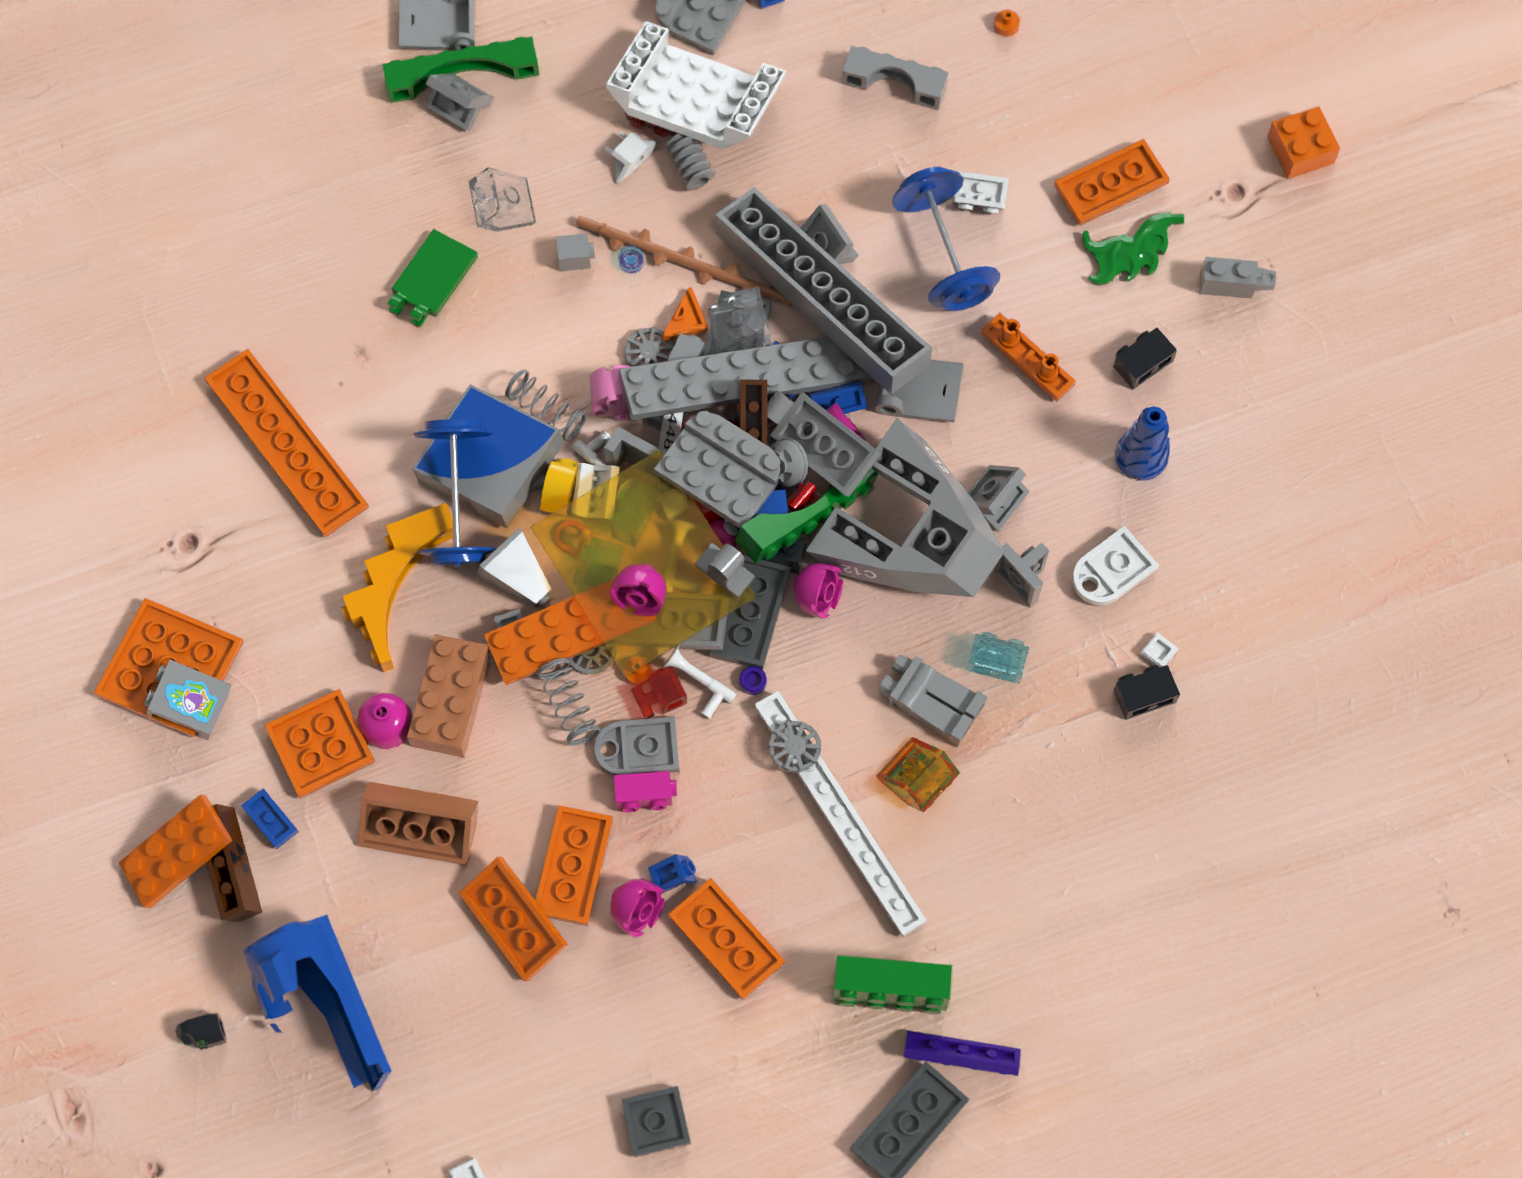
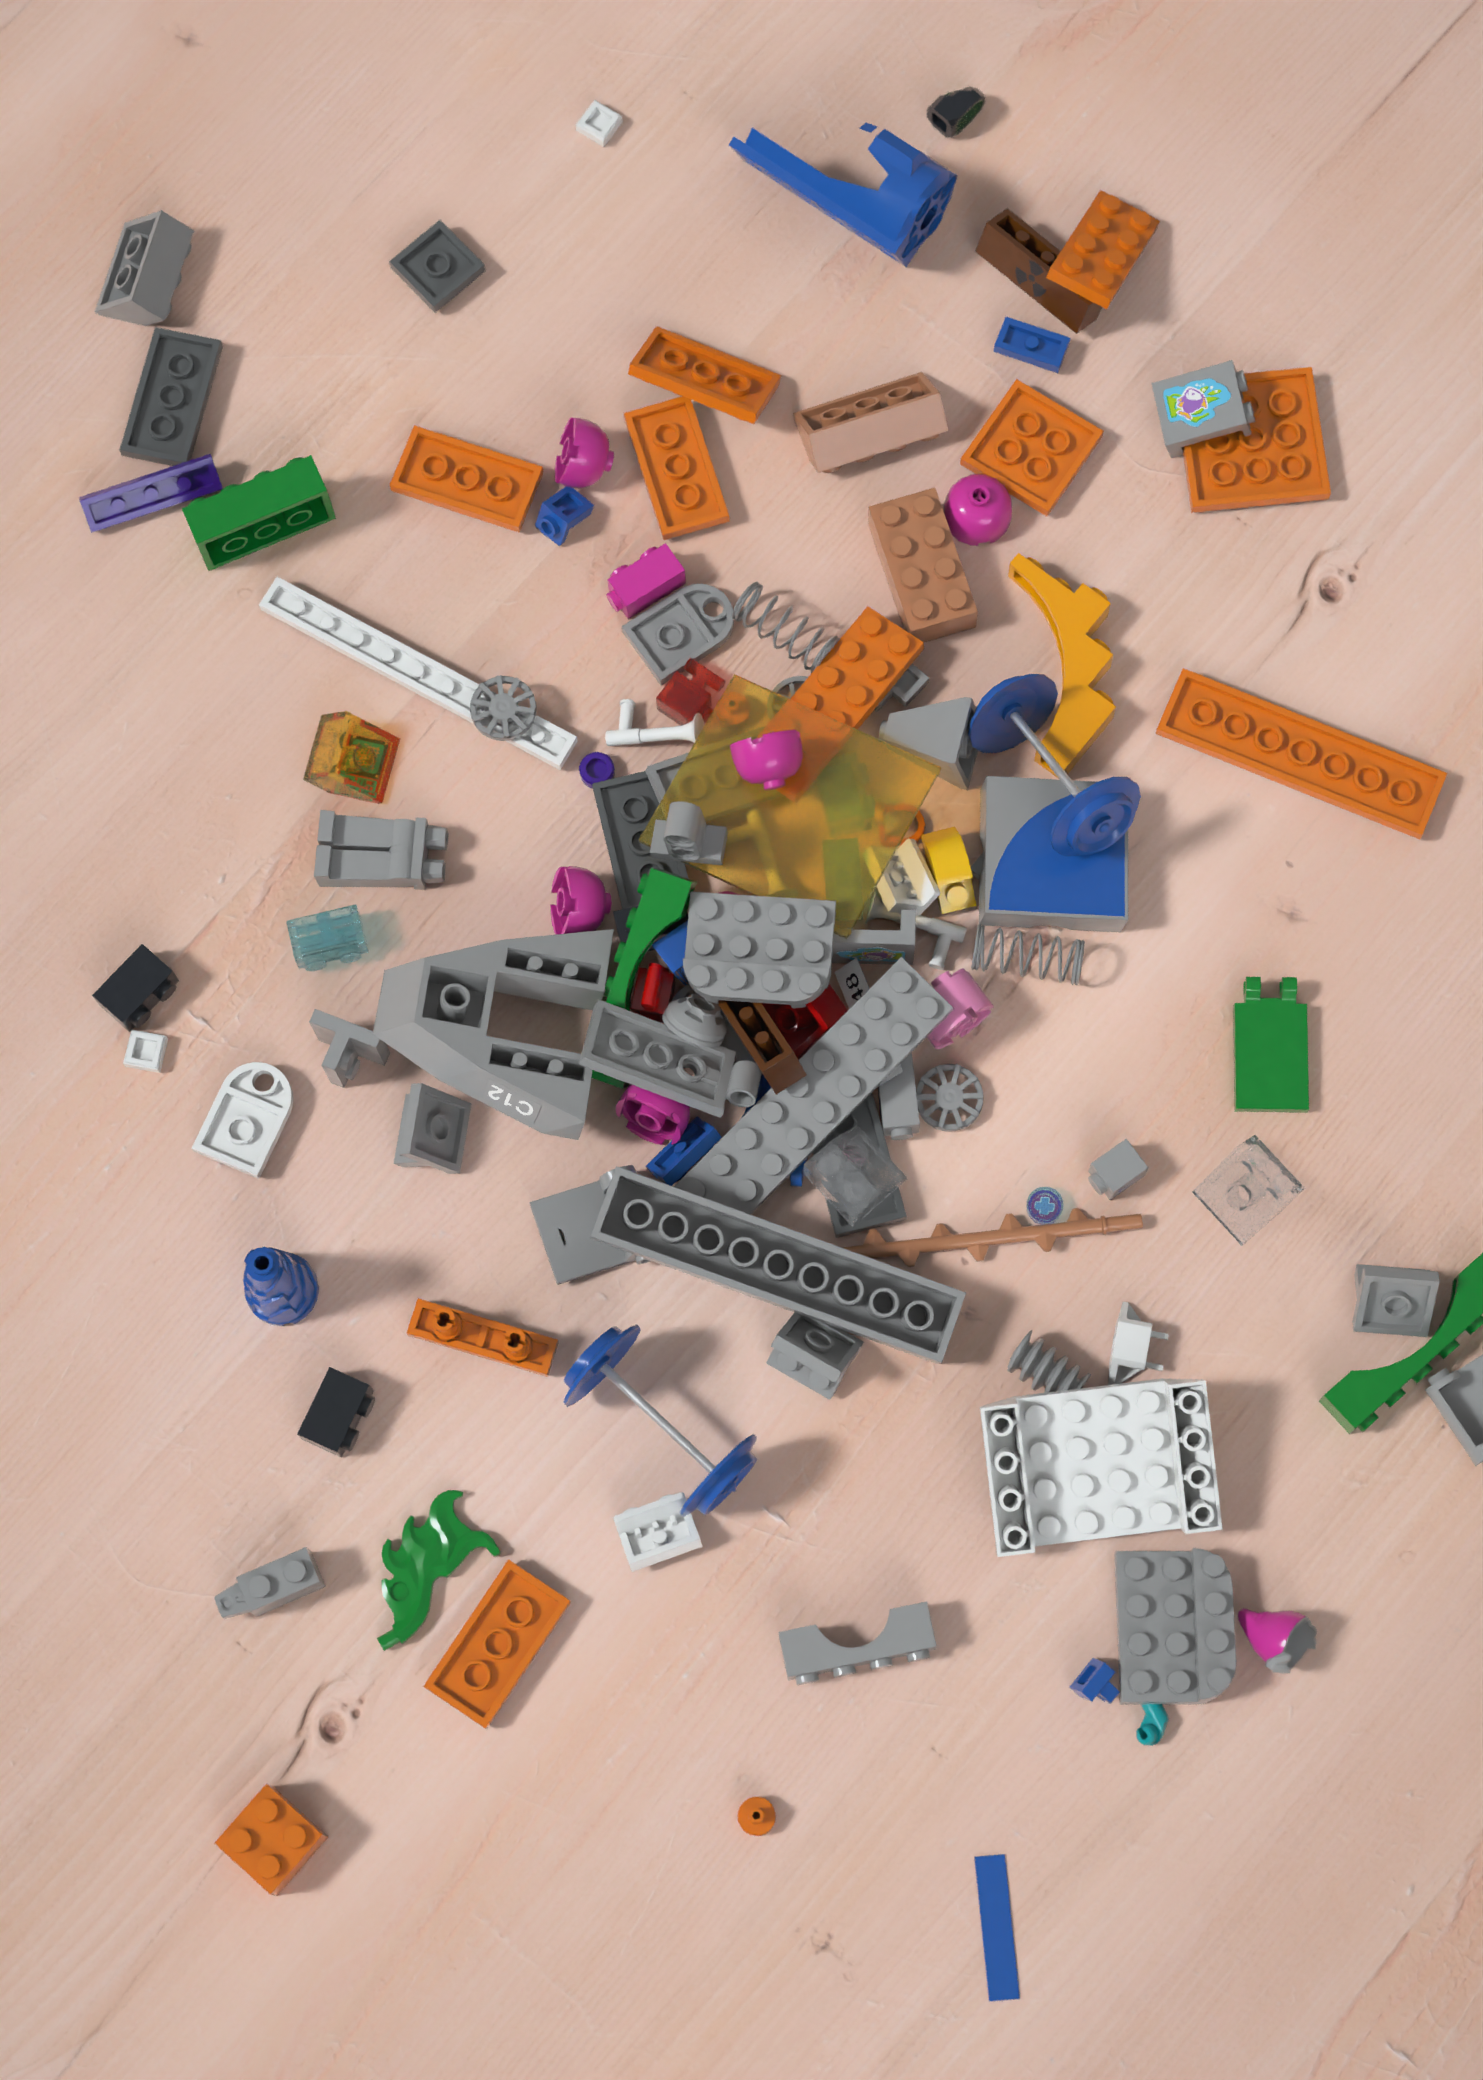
camera: 155 degrees right, 5 degrees up
orange tile [661,287,708,341] -> none

